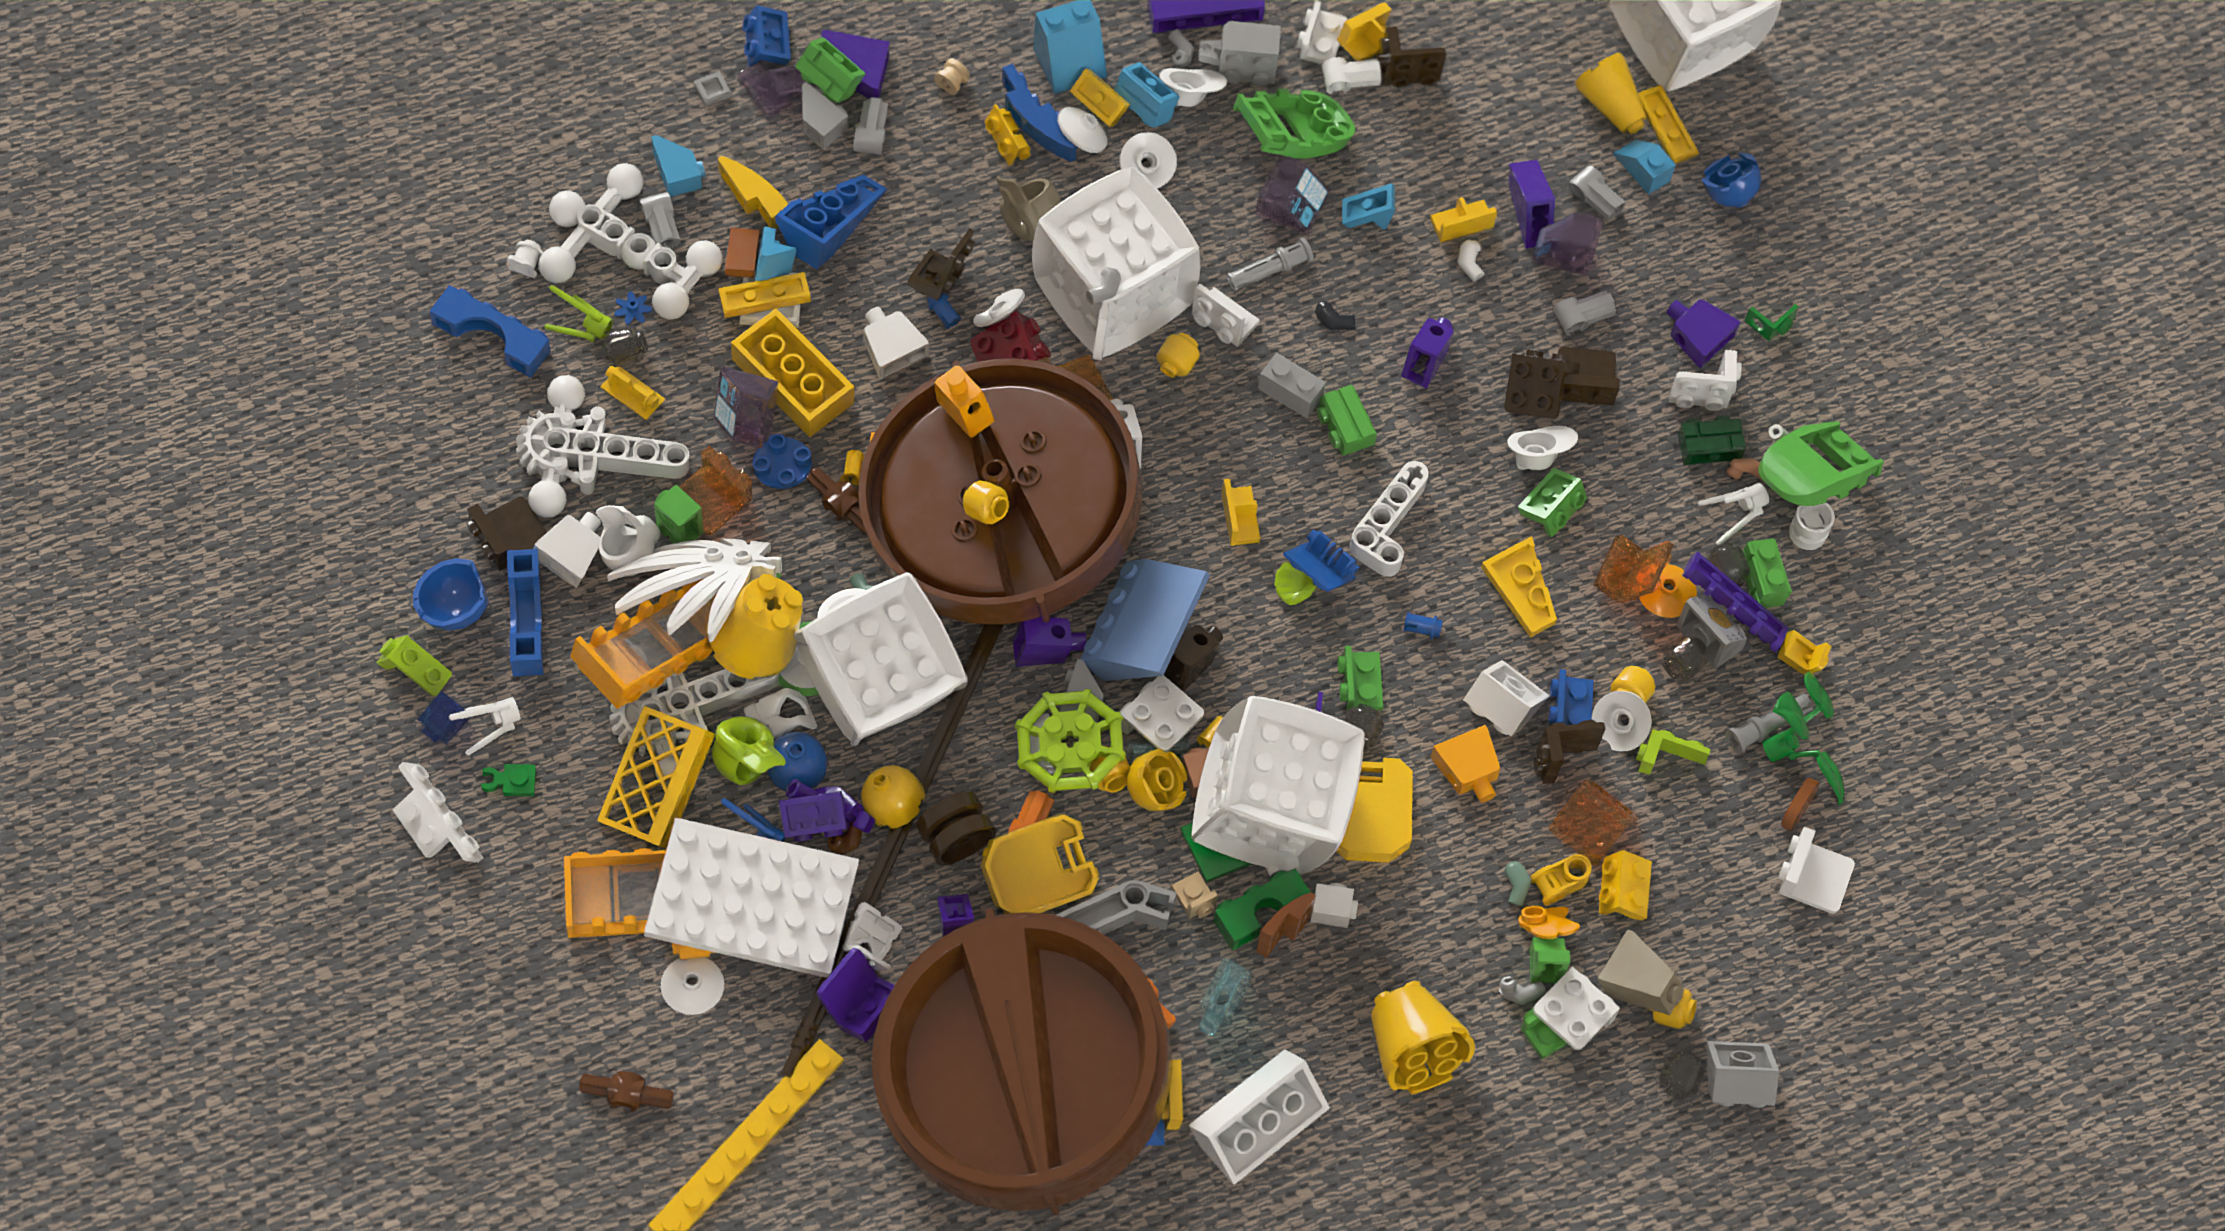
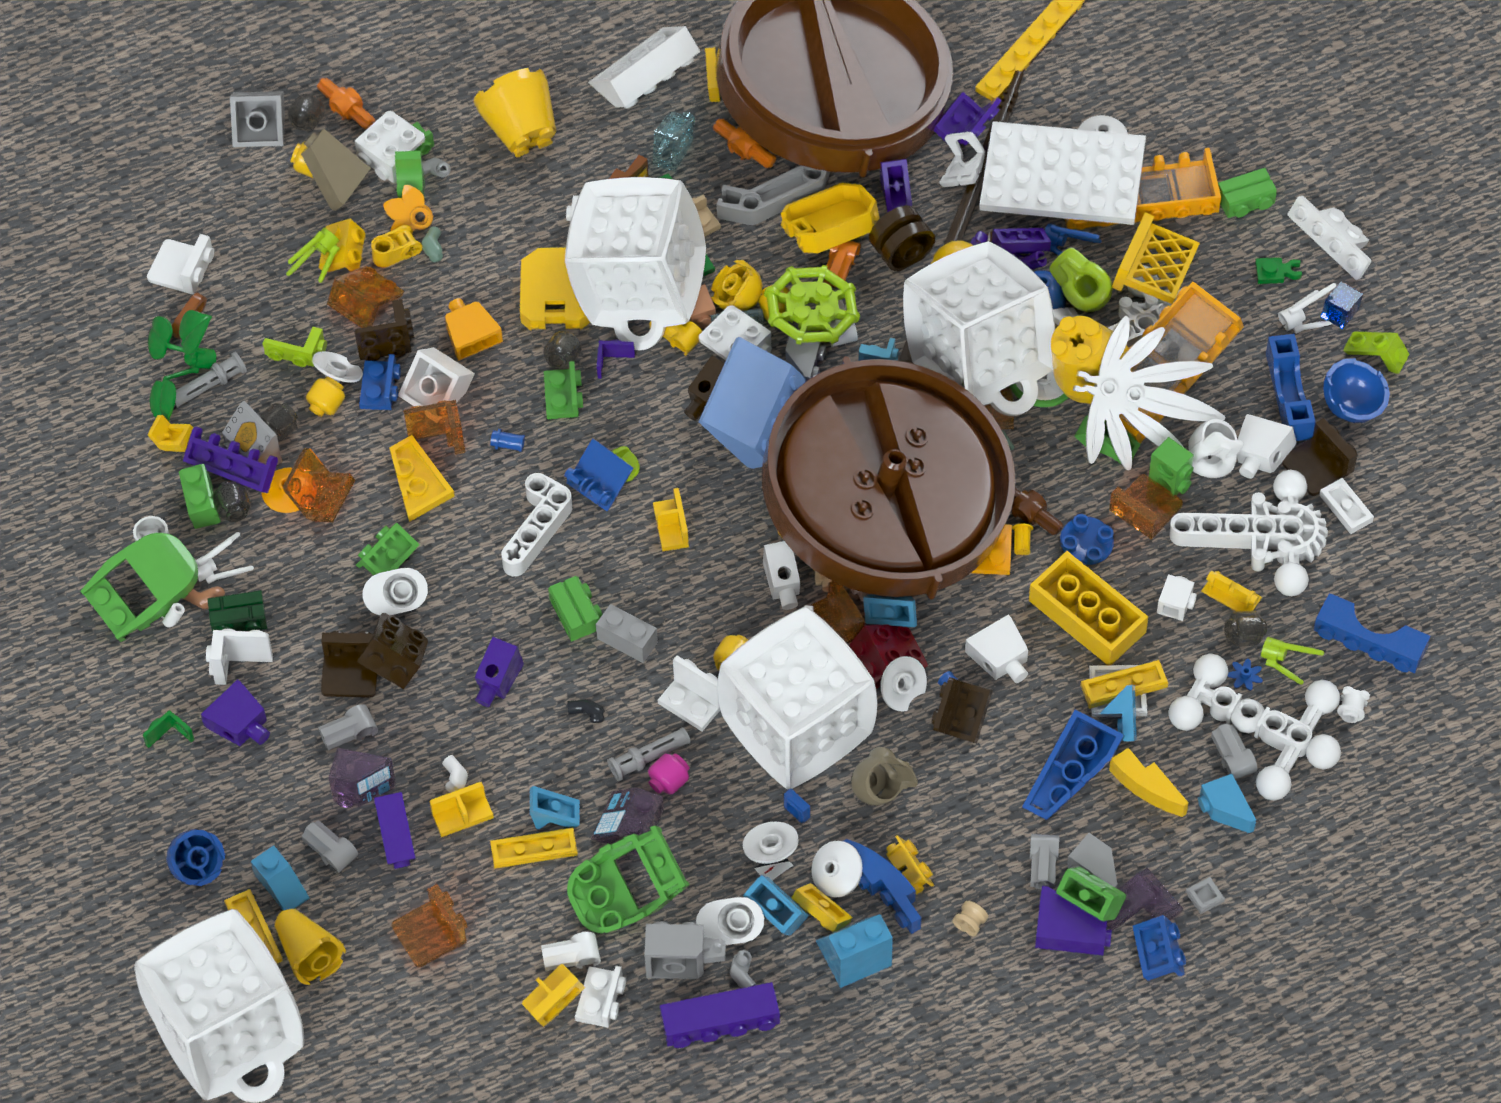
camera: 175 degrees left, 5 degrees down
reddish brown axle [579,1071,674,1112] -> none
slope [713,366,779,449] -> none
dark orange tile [725,228,760,278] -> none
light orange torso [934,366,995,438] -> none
yellow head [963,481,1009,524] -> none
light grey arm [1086,267,1121,305] -> none
dark brown bracket [1376,26,1447,87] -> none
none -> lime plant [286,228,340,283]
none -> orange axle [317,78,375,129]
none -> clear orange bracket [391,884,468,967]
none -> clear orange bracket [403,400,466,455]
none -> yellow tile [490,828,578,869]
none -> dark pink head [648,753,690,795]
none -> medium azure bracket [858,338,899,361]
none -> white brick [1157,574,1197,621]
none -> bright green brick [1218,168,1277,218]
none -> white plate [1319,478,1374,534]

